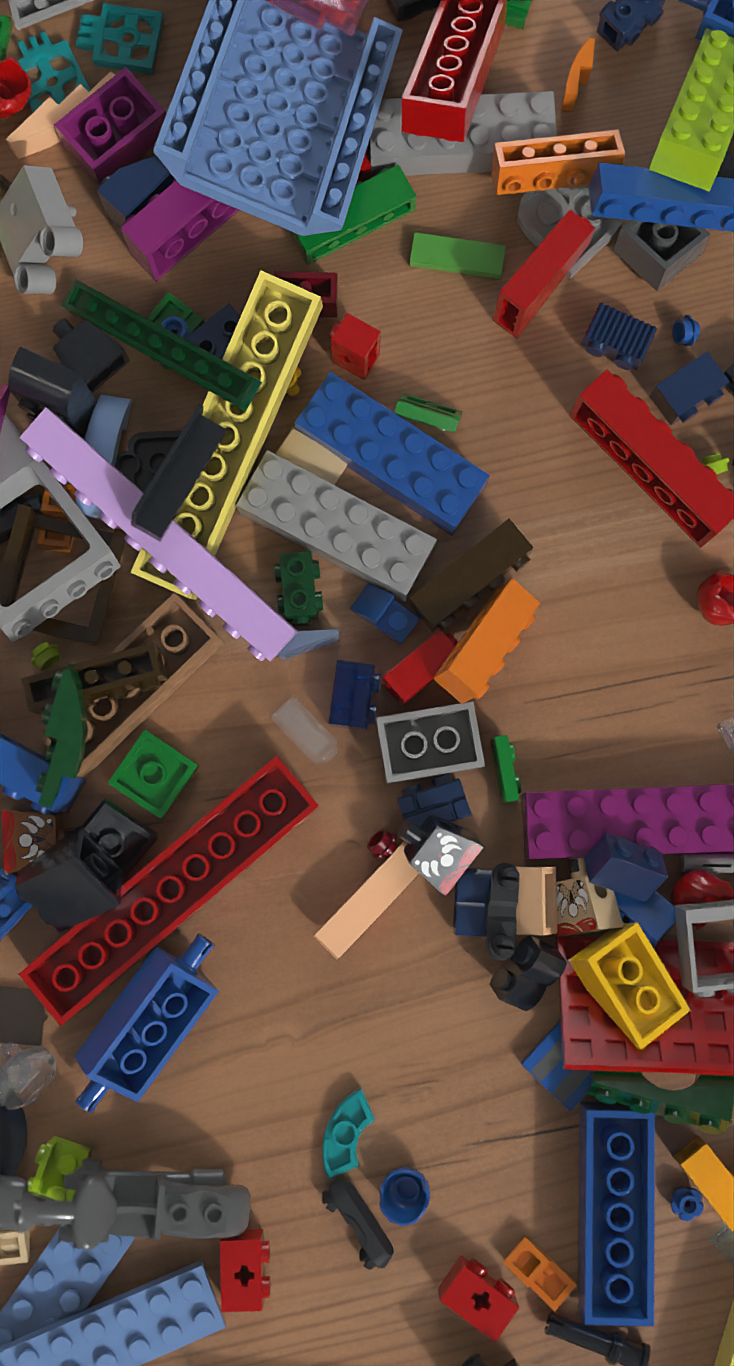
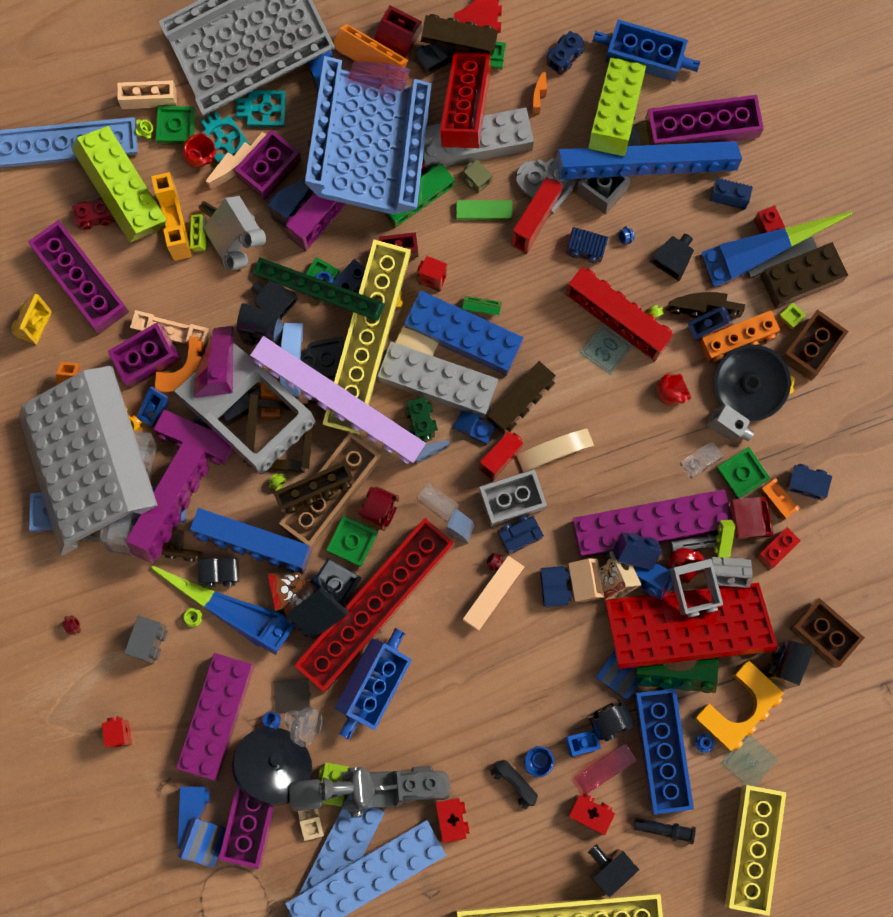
camera: 10 degrees left, 5 degrees down
dark green slope [36,664,87,808] -> none
black panel [131,403,227,542] -> none
teal tile [322,1087,375,1180] -> none
clear blue brick [328,660,381,731] -> none
torso [398,815,483,896] -> none
orange brick [433,578,540,704] -> none
black piece [485,863,520,961] -> none
black brick [489,935,567,1011] -> none
green plate [490,735,521,803] -> none
orange brick [491,130,625,195] -> none
orange slope [503,1236,577,1312] -> none
yellow slope [569,922,690,1049] -> none
dark blue brick [649,351,730,425] -> none
none -> dark red brick [358,487,399,531]
none -> sand blue slope [447,509,474,544]
none -> olive brick [463,160,493,194]
none -> tan slope [516,429,594,473]
none -> blue slope [565,730,601,757]
none -> clear pink slope [575,744,637,794]
none -> clear light blue piece [580,324,633,375]
none -> black brick [587,699,634,742]

